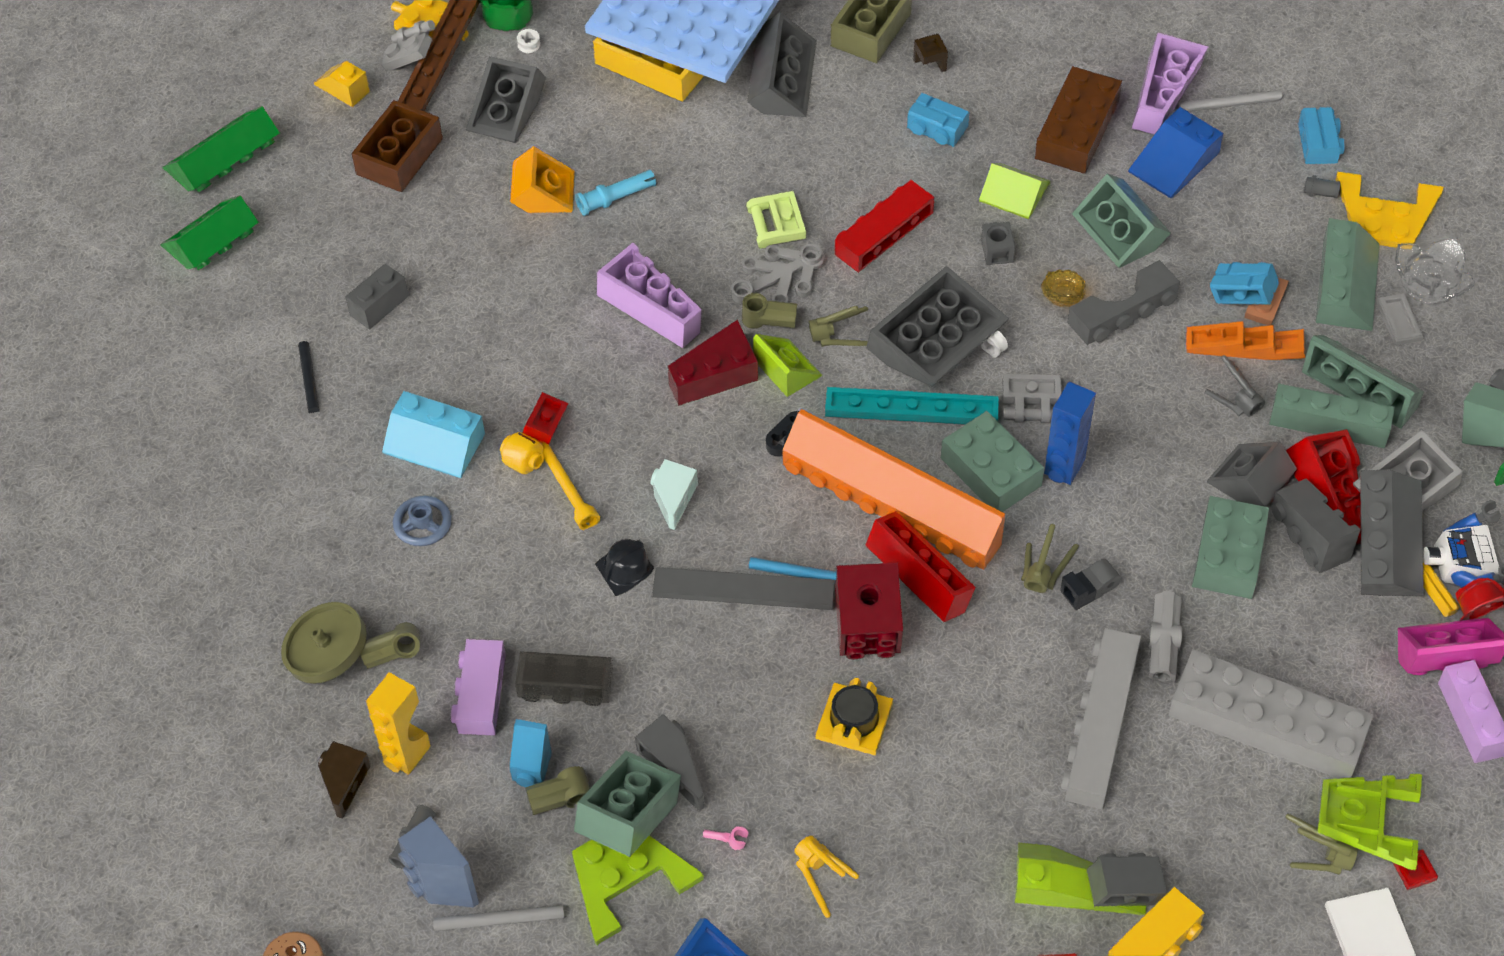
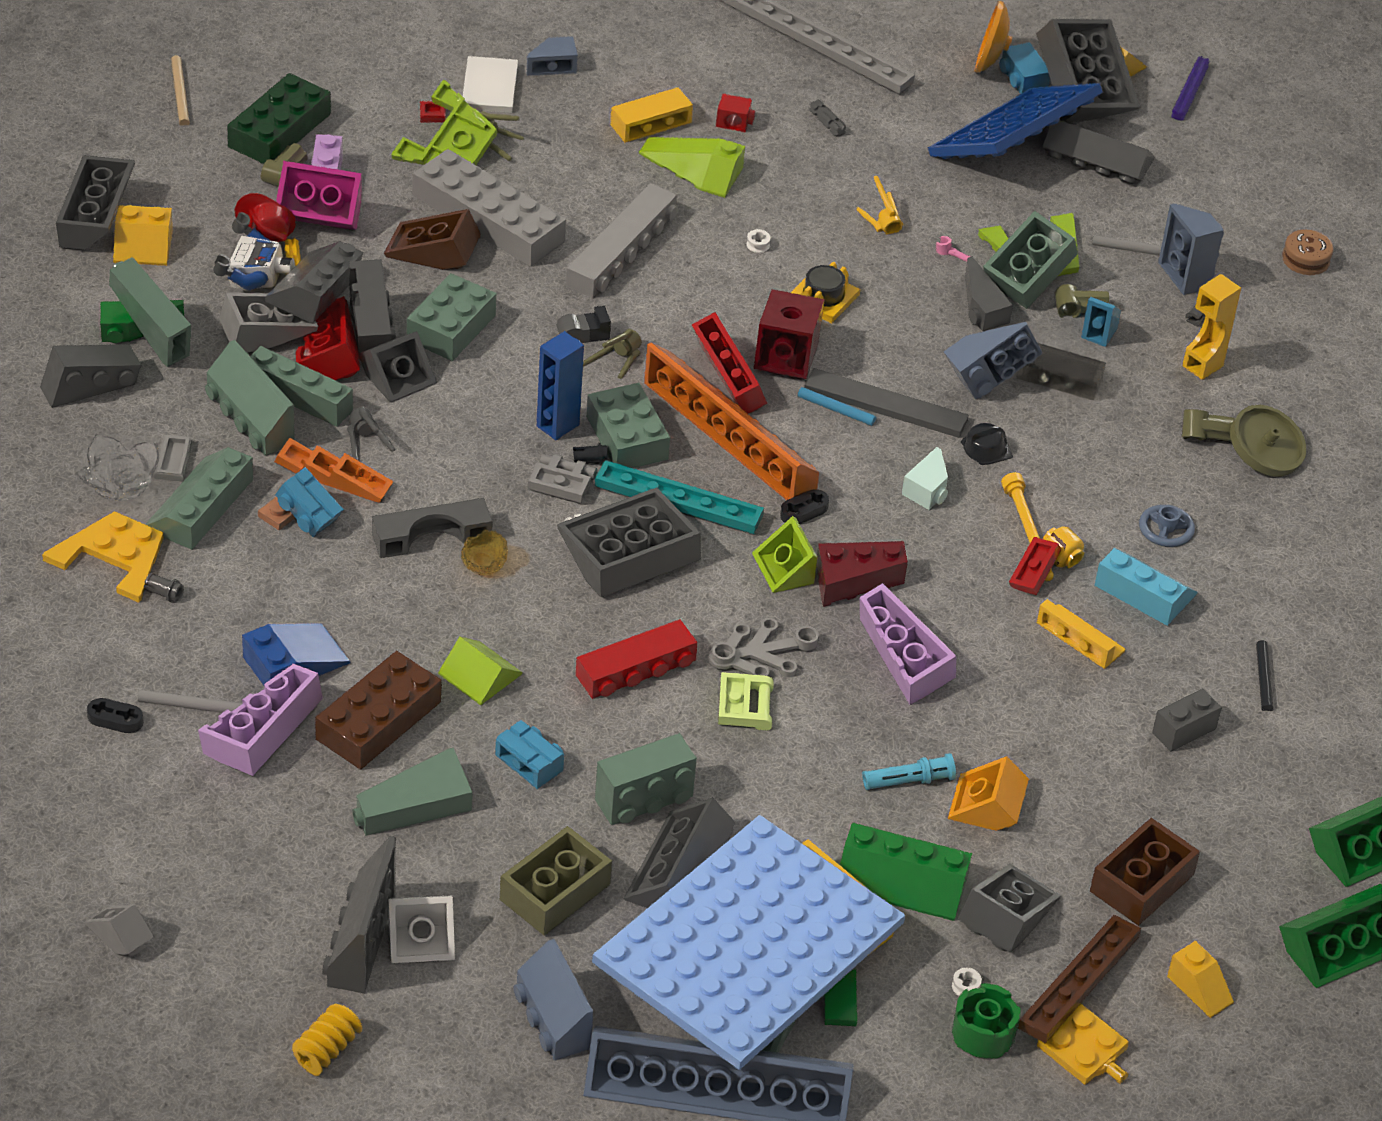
camera: 170 degrees left, 10 degrees down
dark brown slope [318,741,371,819] -> none
light grey plate [381,20,435,70] -> none
lavender brick [451,639,506,735] -> none
olive piece [741,293,797,329] -> none
olive plant [808,306,868,347] -> none
dark brown panel [913,33,948,72] -> none
dark grey brick [981,222,1015,265] -> none
sand green slope [1072,173,1171,268] -> none
dark grey brick [1087,853,1167,906] -> none
light grey piece [1148,591,1182,683] -> none
dark azure brick [1298,107,1345,164] -> none
none -> black beam [87,698,144,733]
none -> sand green slope [352,748,472,836]
none -> reddish brown slope [384,209,481,270]
none -> black pin [573,442,608,465]
none -> sand green brick [595,733,697,825]
none -> white bush [746,229,771,253]
none -> green slope [840,823,972,921]
none -> sand blue slope [944,322,1042,399]
none -> yellow panel [1037,599,1125,669]

